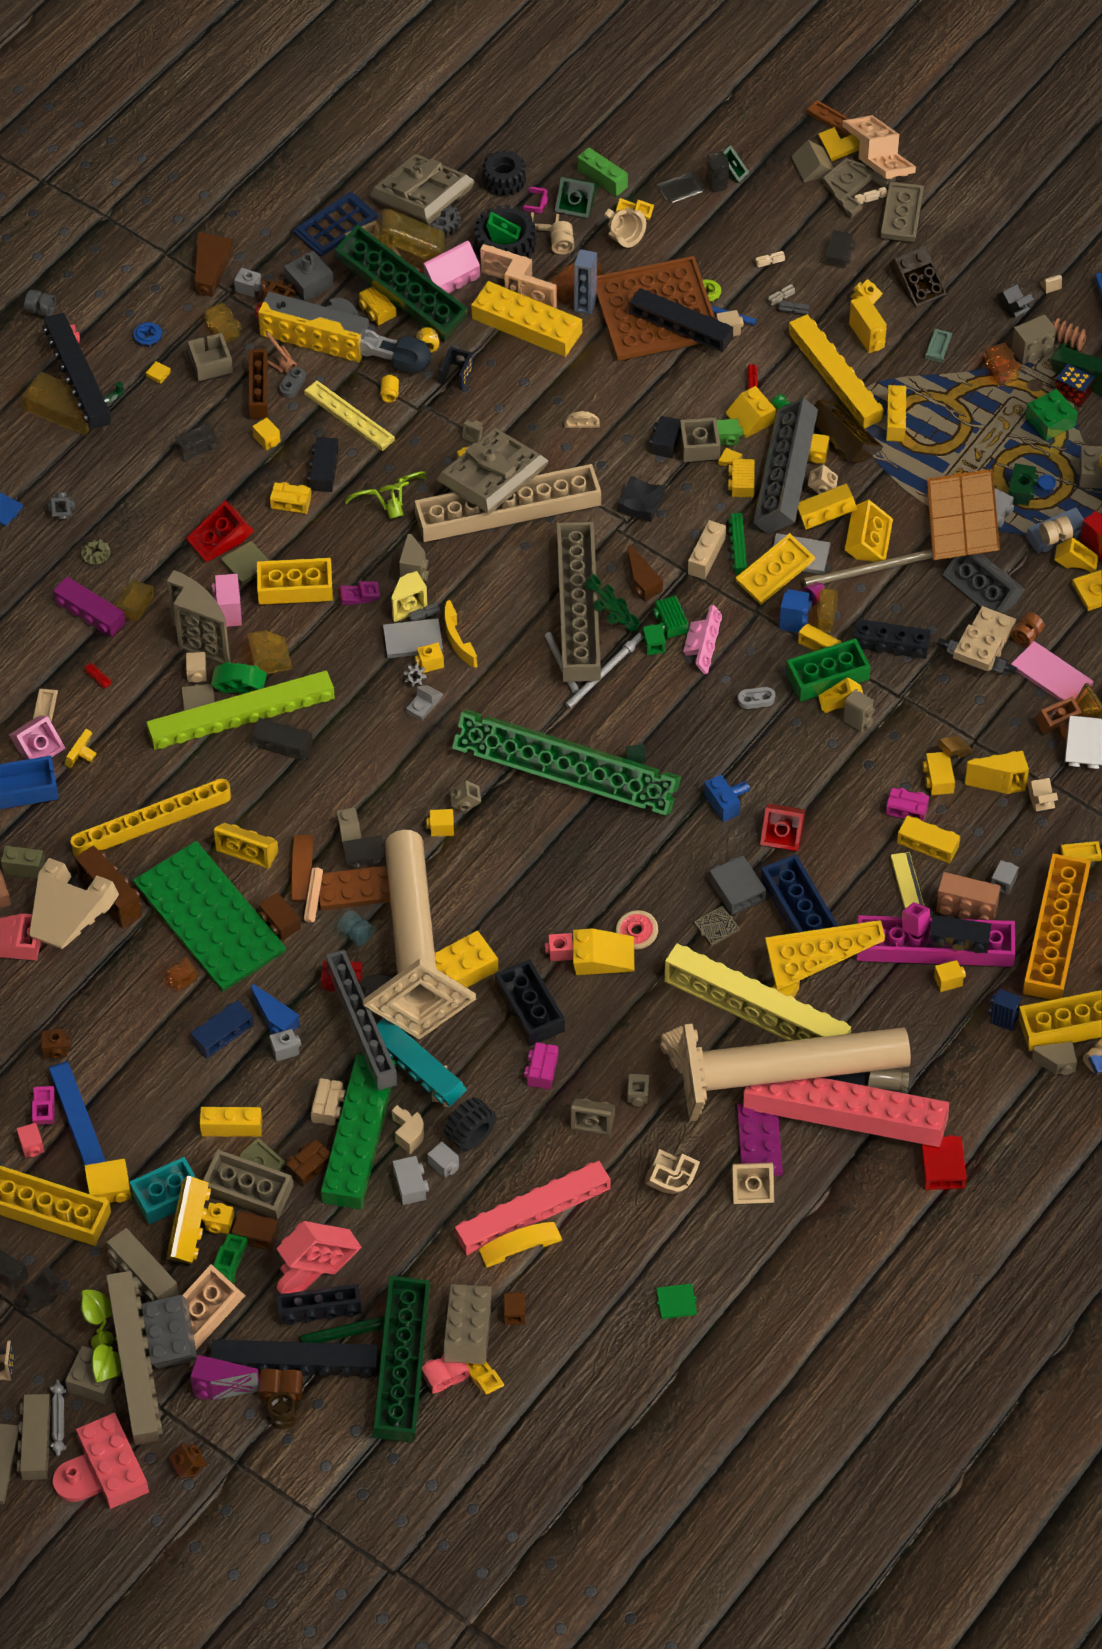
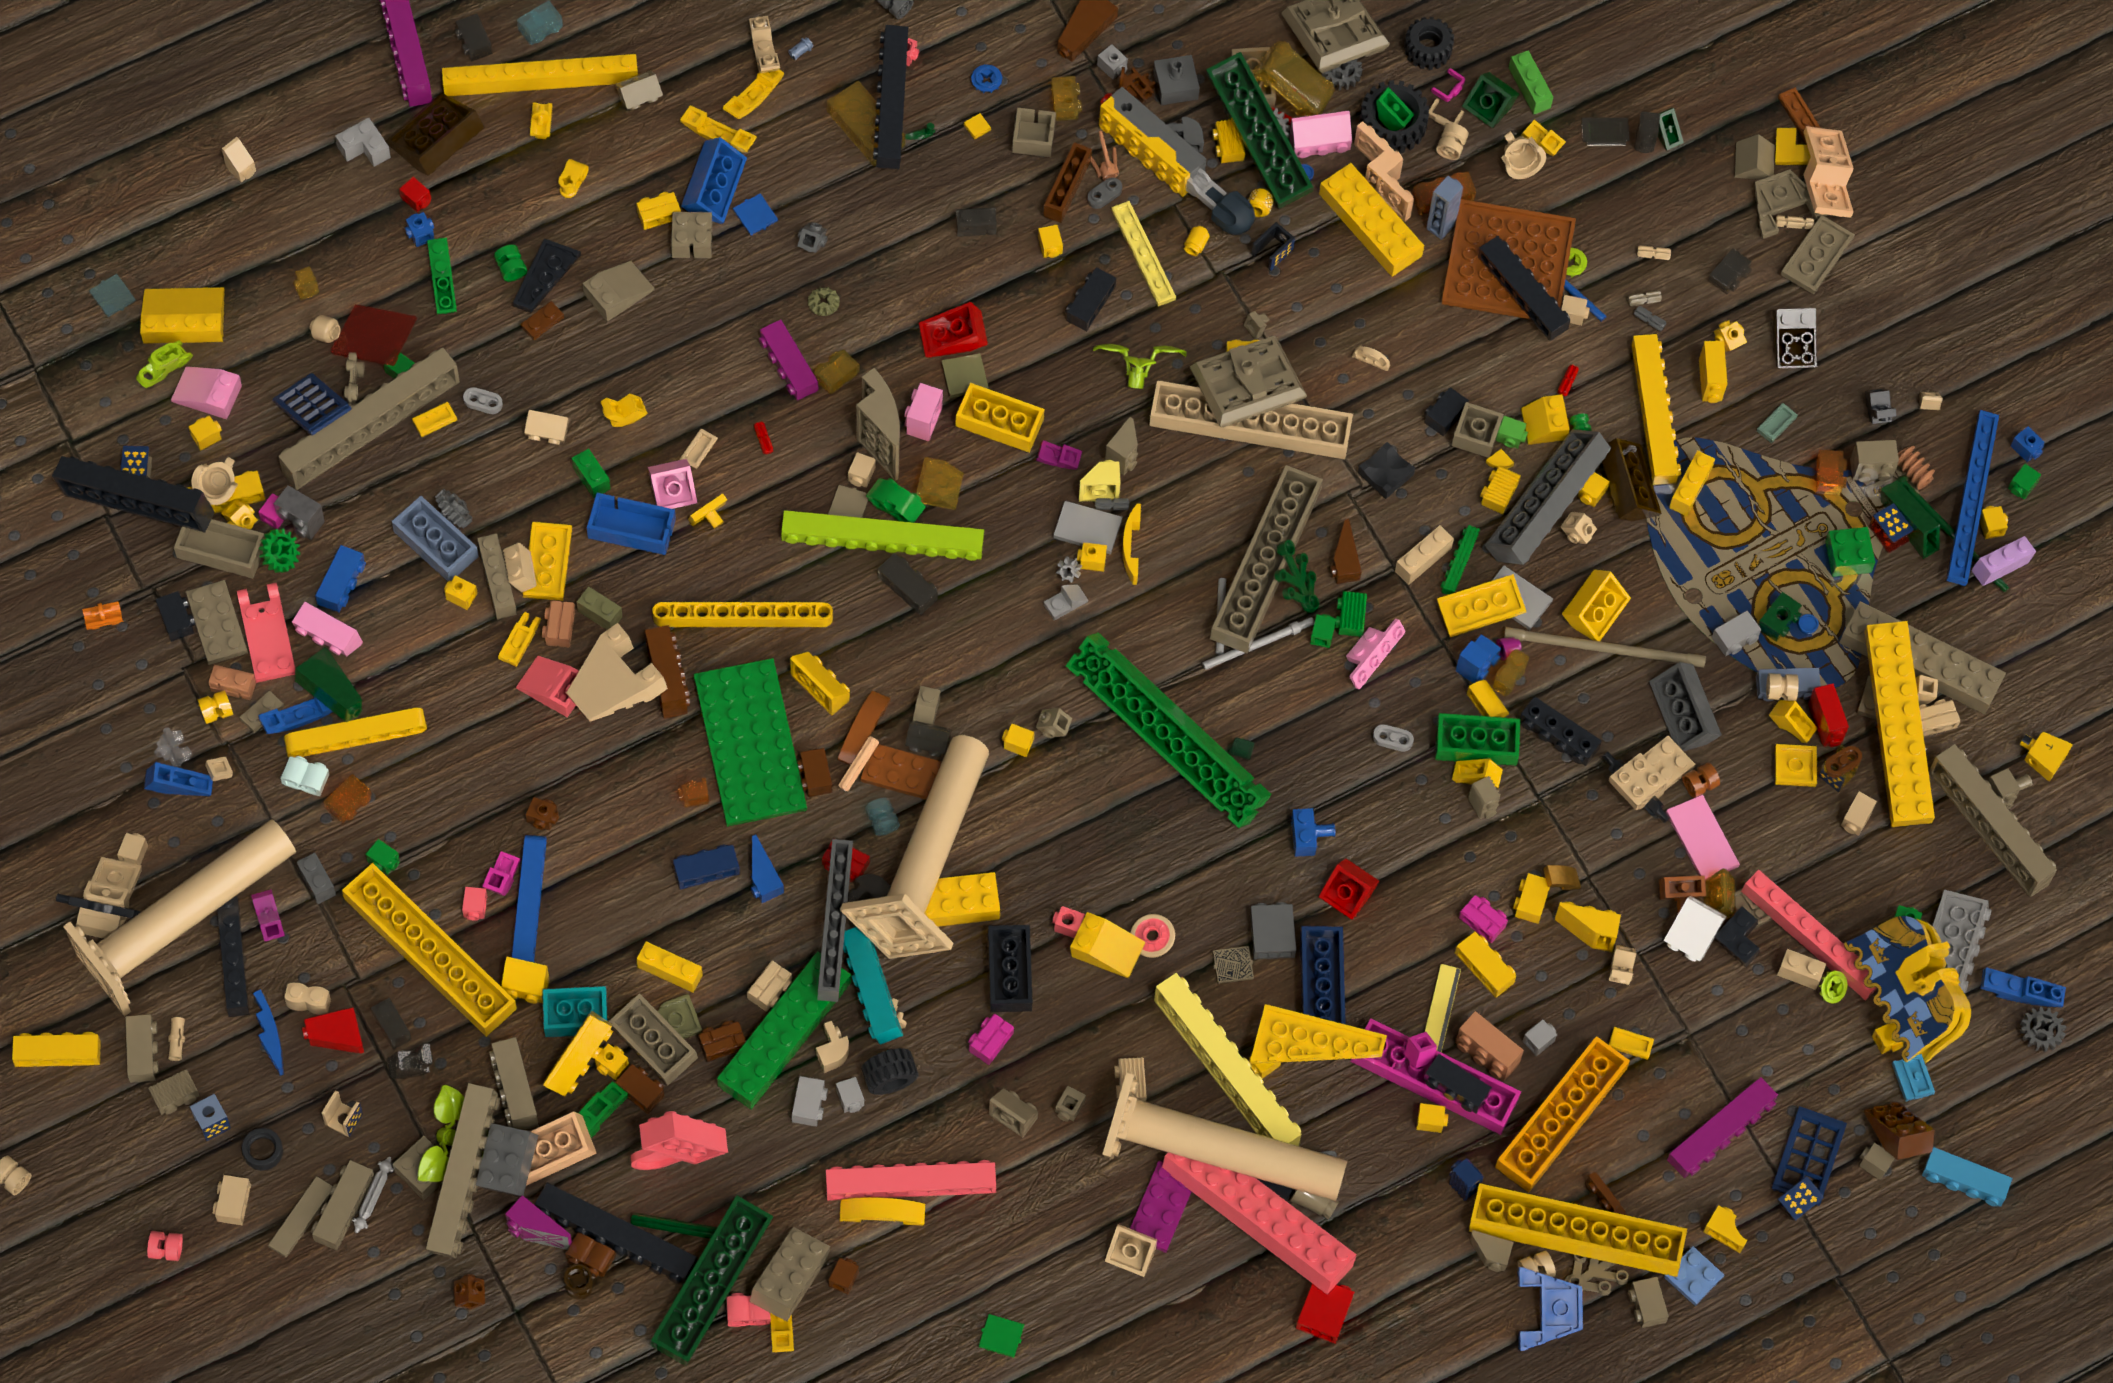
camera: 20 degrees right, 10 degrees up
coral brick [53,1413,149,1509] -> none
yellow brick [270,482,311,514] -> none
light grey brick [270,1029,301,1061] -> none
black brick [276,1284,362,1325] -> none
dark blue piece [293,192,379,257] -> none
tan brick [645,1149,700,1194] -> none
yellow brick [798,483,857,530] -> none
clear orange piece [927,469,1000,560] -> none

